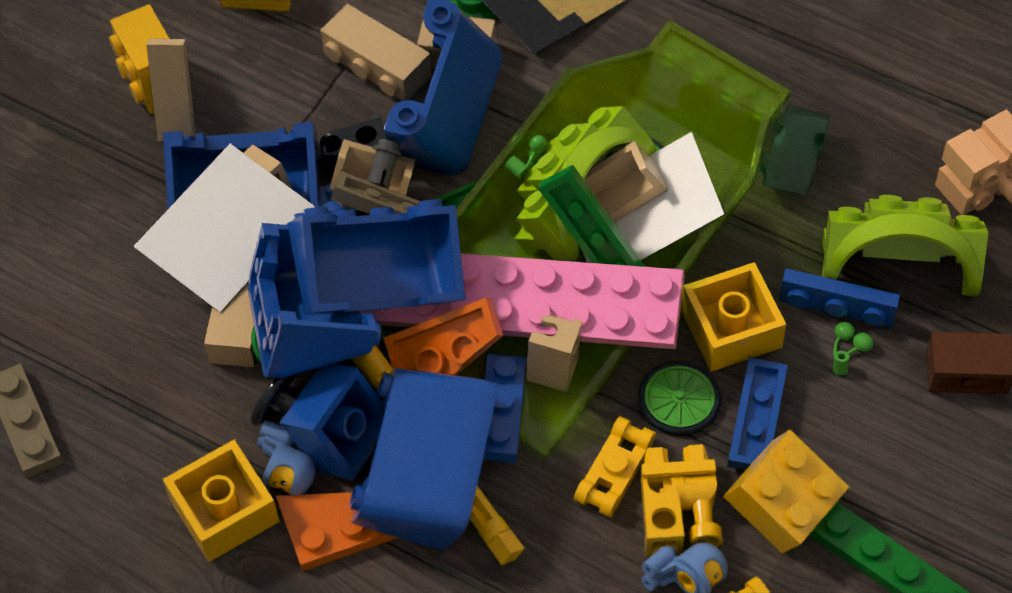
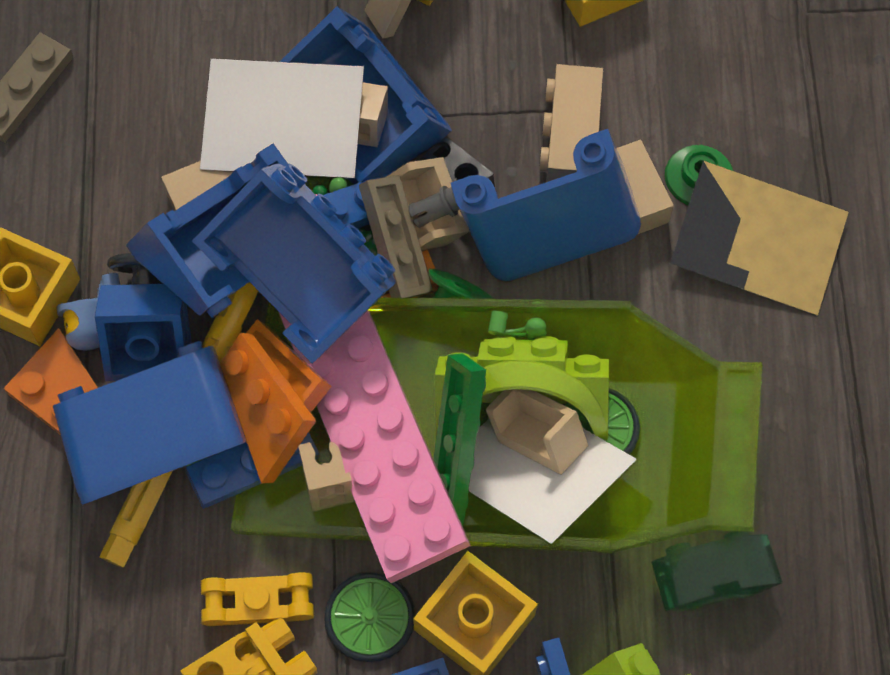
camera: 55 degrees right, 10 degrees up
none -> orange wing [220,333,316,483]

